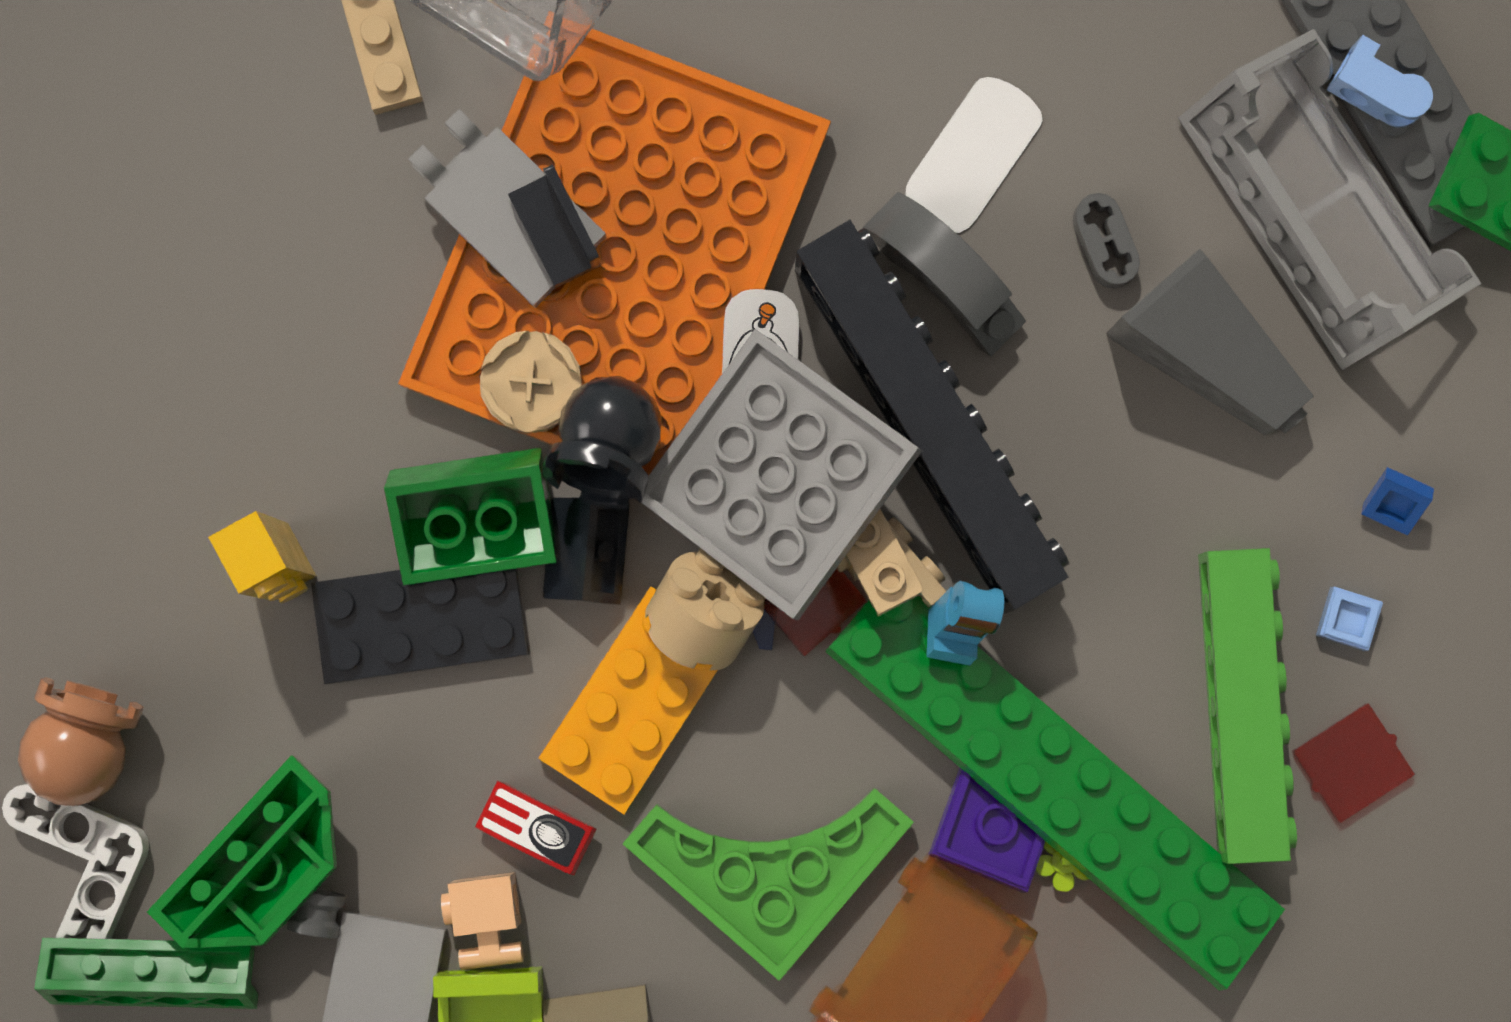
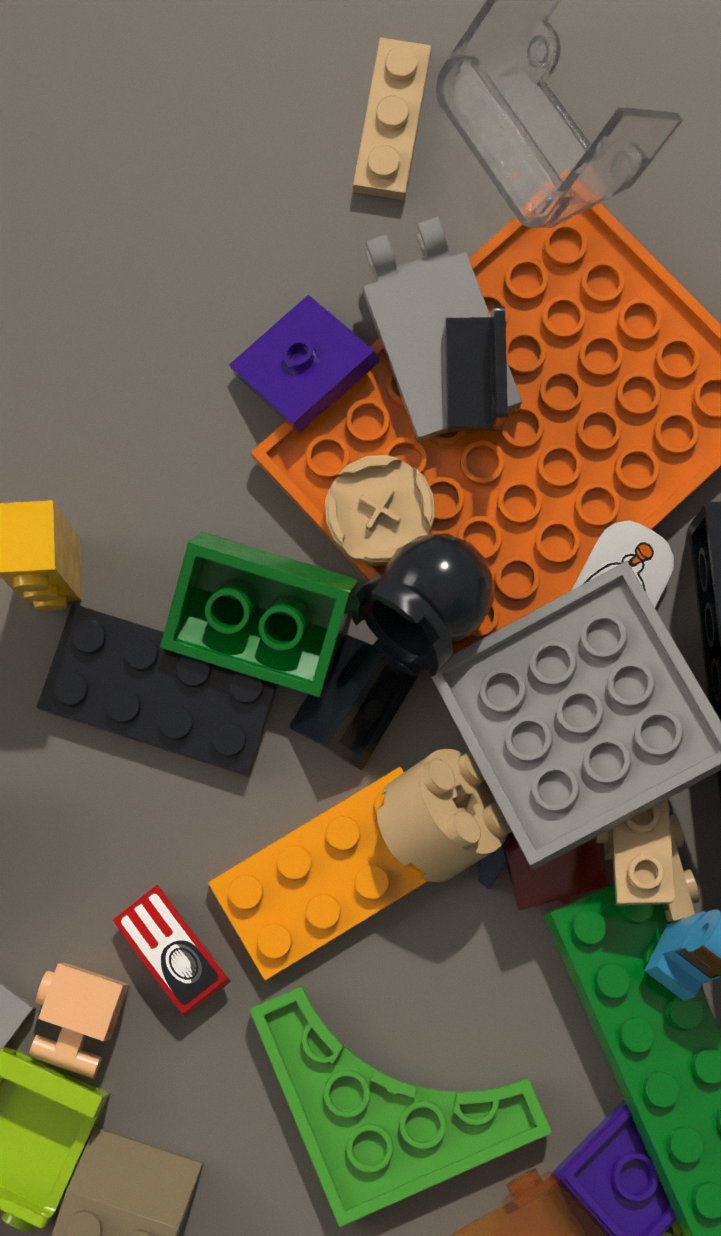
camera: 30 degrees right, 5 degrees down
none -> dark purple plate [229,295,380,433]

